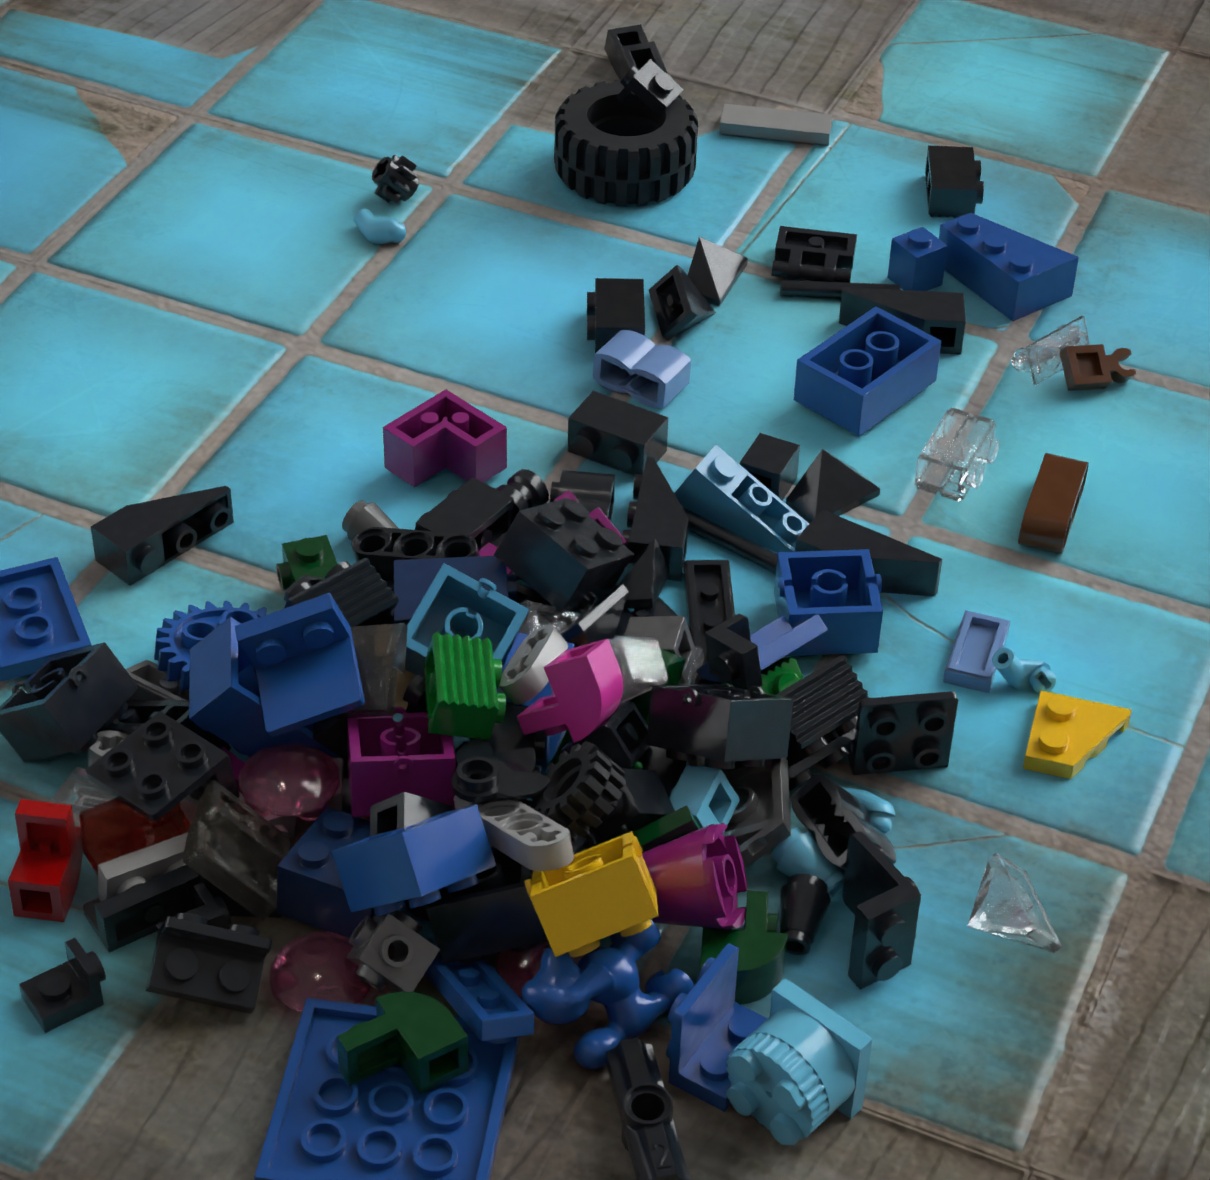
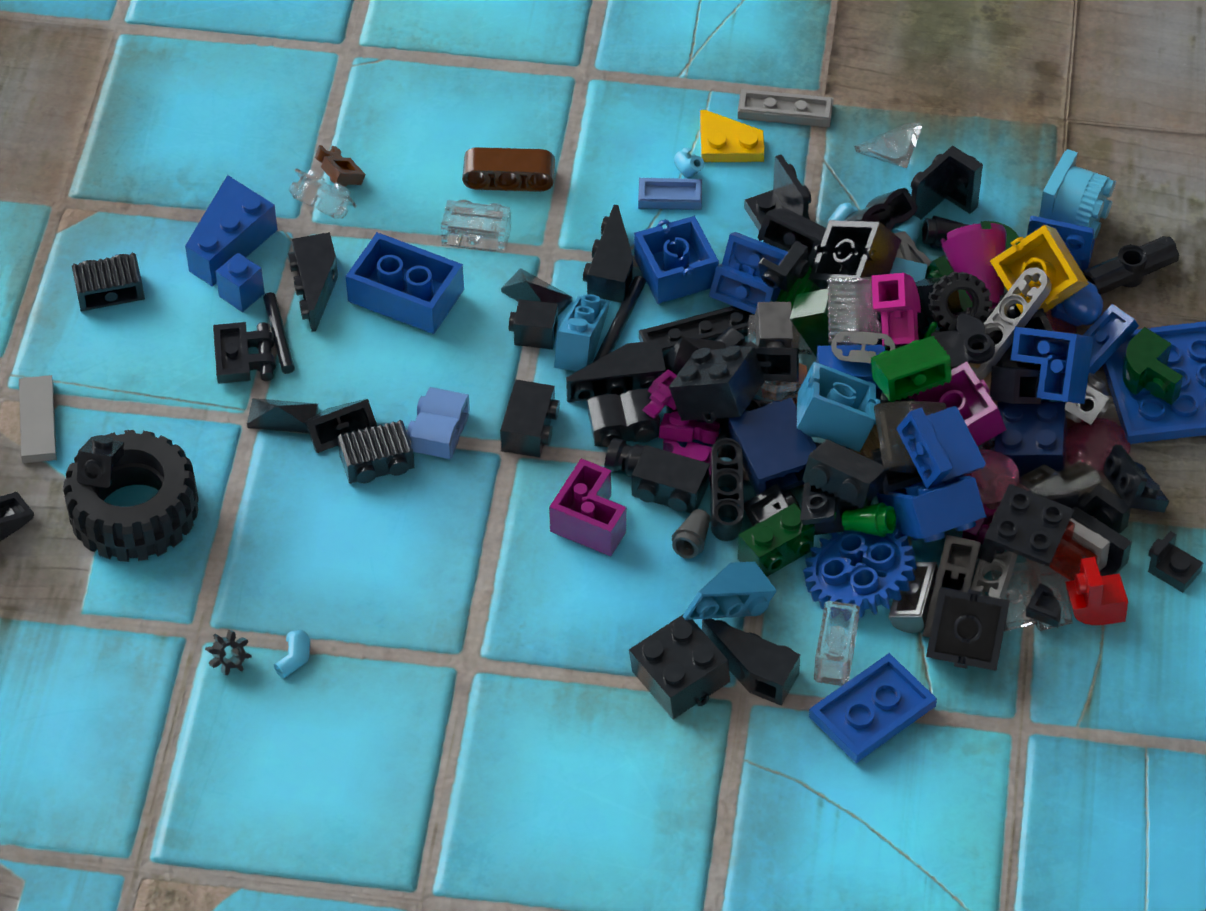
camera: 105 degrees left, 10 degrees up
none -> black brick [629,615,730,719]
none -> dark azure slope [683,562,777,620]
none -> light grey tile [737,89,833,127]
none -> clear brick [814,601,860,686]
none -> black tile [1026,583,1061,628]

